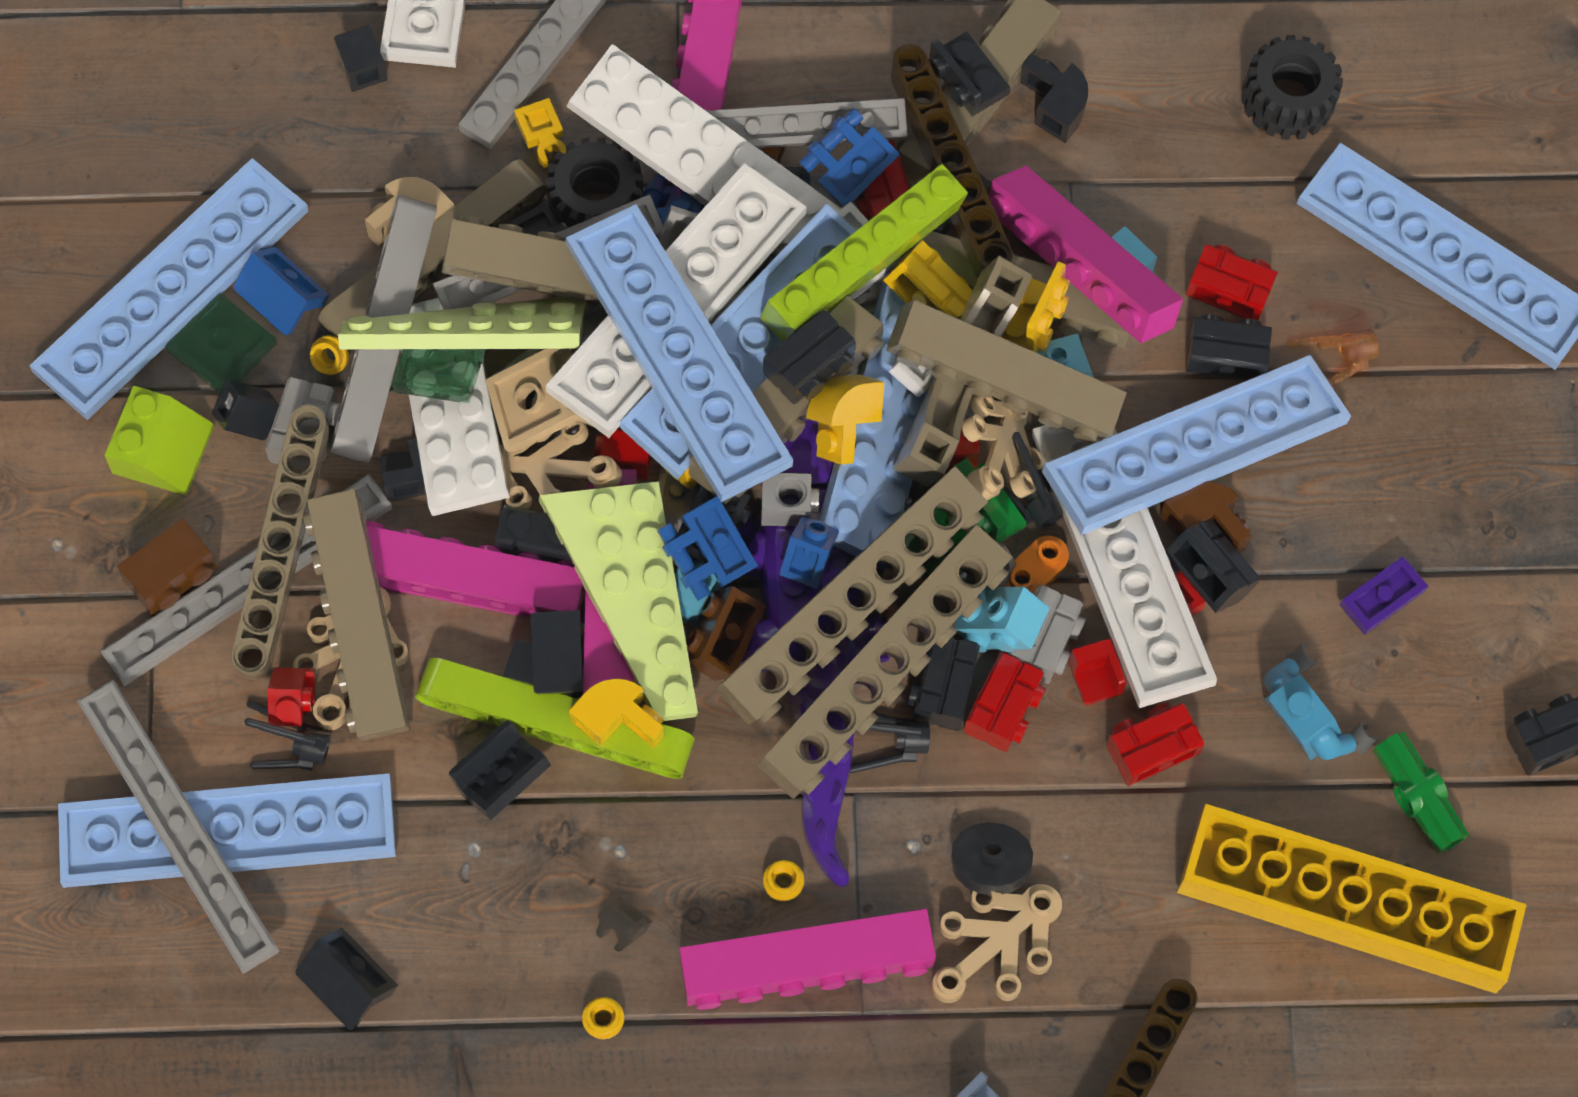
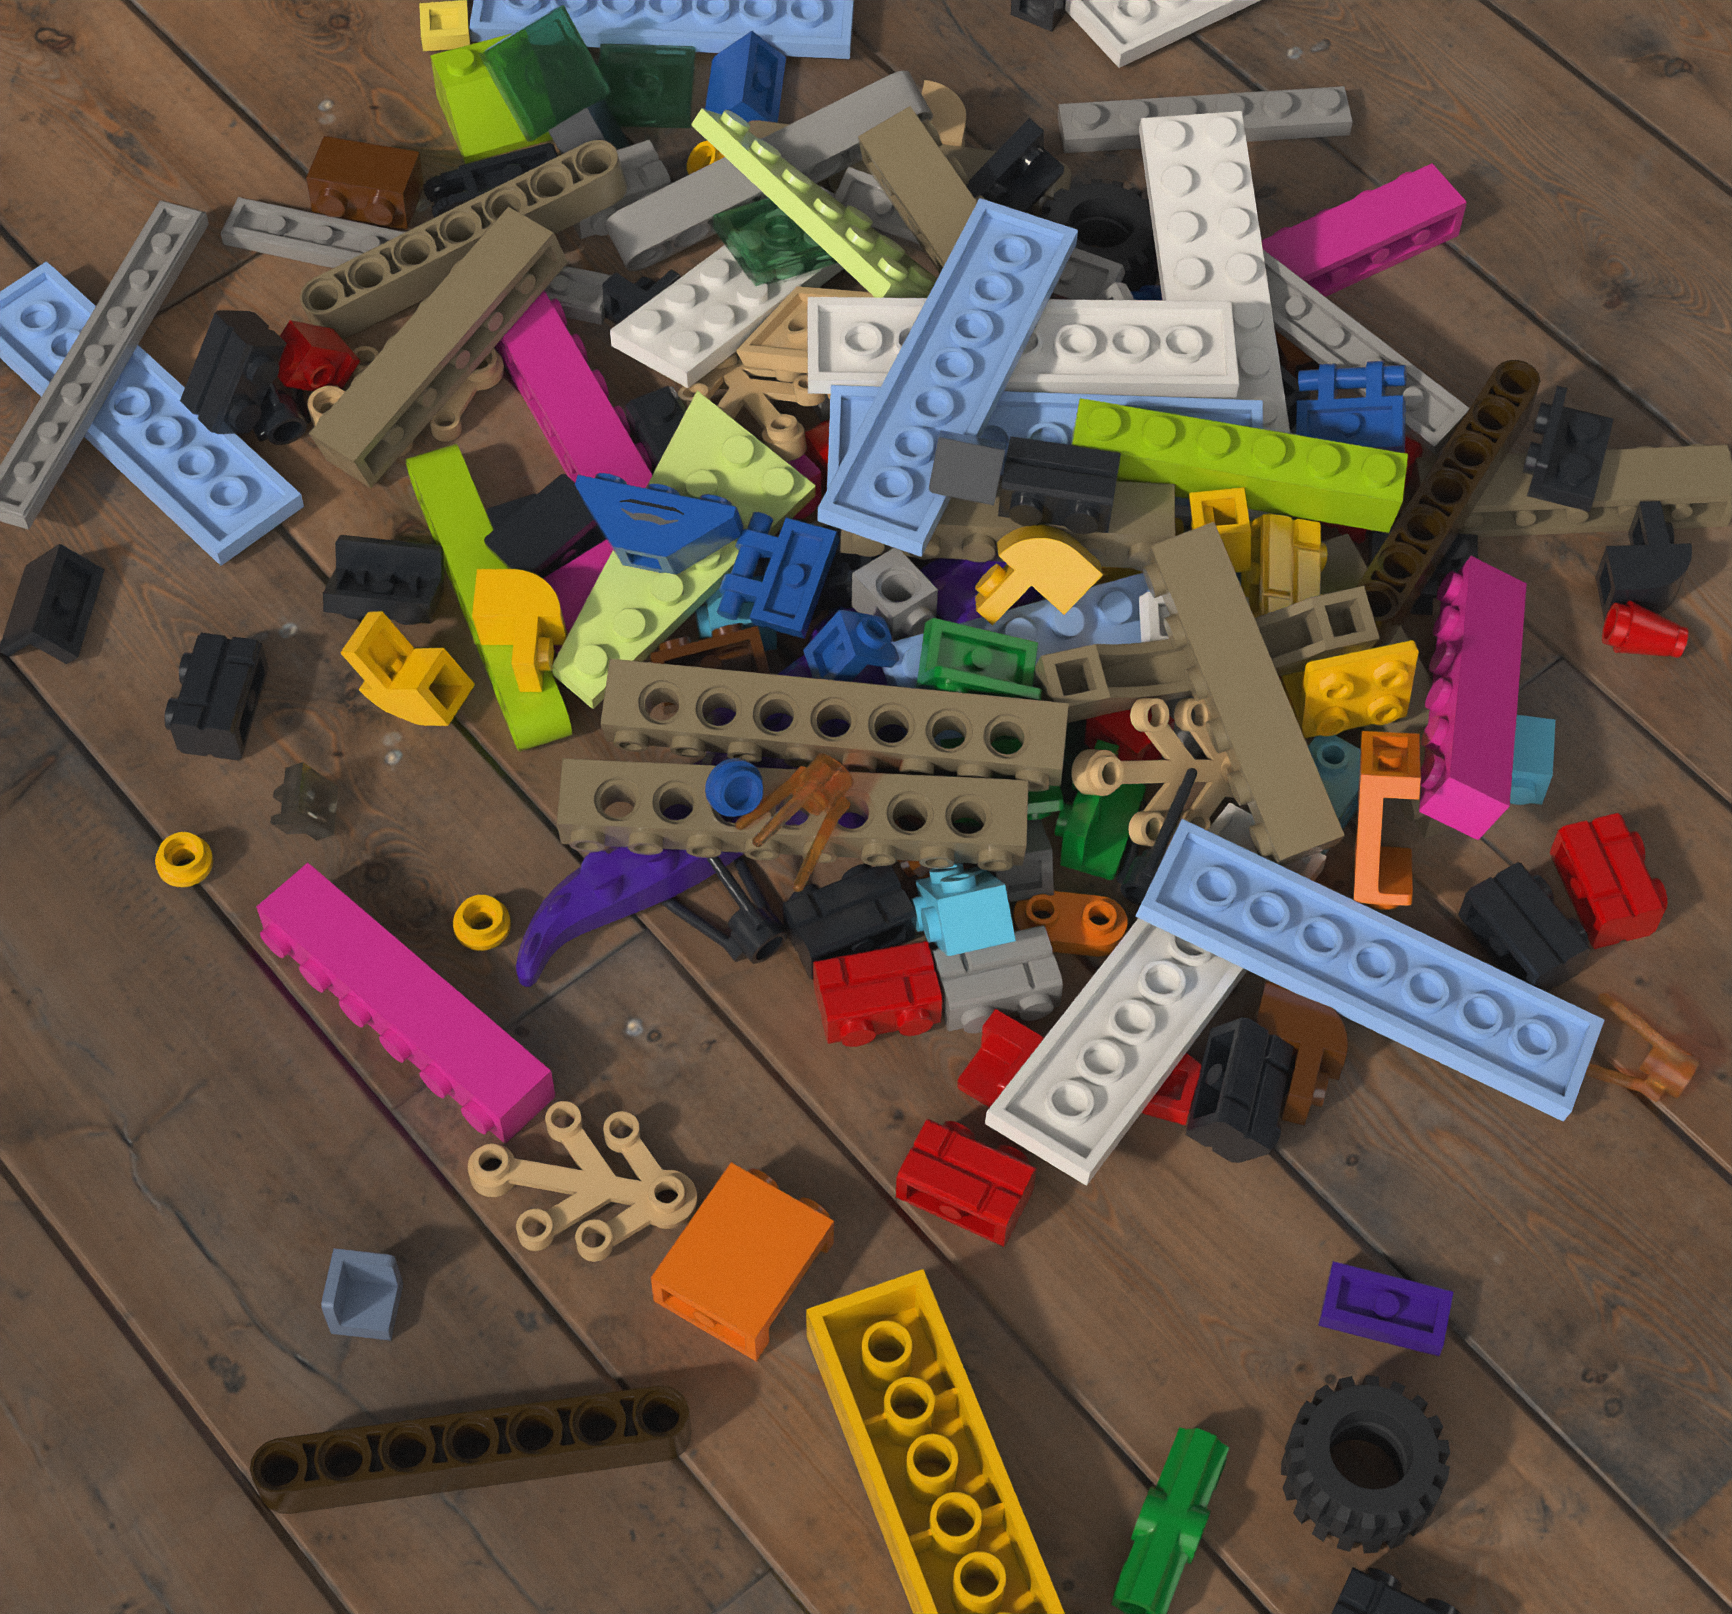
camera: 55 degrees right, 10 degrees down
yellow plate [514,98,566,169] -> none
black plate [951,822,1033,895] -> none
dark azure torso [1263,643,1379,761] -> none
none -> black brick [165,632,269,761]
none -> black brick [180,310,287,434]
none -> yellow brick [340,611,475,726]
none -> light yellow plate [419,0,470,51]
none -> black hinge [423,142,558,218]
none -> clear green tile [479,5,611,142]
none -> blue slope [575,473,744,575]
none -> orange panel [651,1162,834,1361]
none -> blue plate [705,758,763,817]
none -> clear orange plant [735,753,854,892]
none -> green bracket [916,618,1042,701]
none -> black panel [929,430,1006,505]
none -> black bracket [966,118,1064,213]
none -> yellow brick [1189,487,1251,573]
none -> black tyre [1281,1375,1450,1554]
none -> orange panel [1354,731,1421,910]
none -> red cone [1602,601,1689,658]

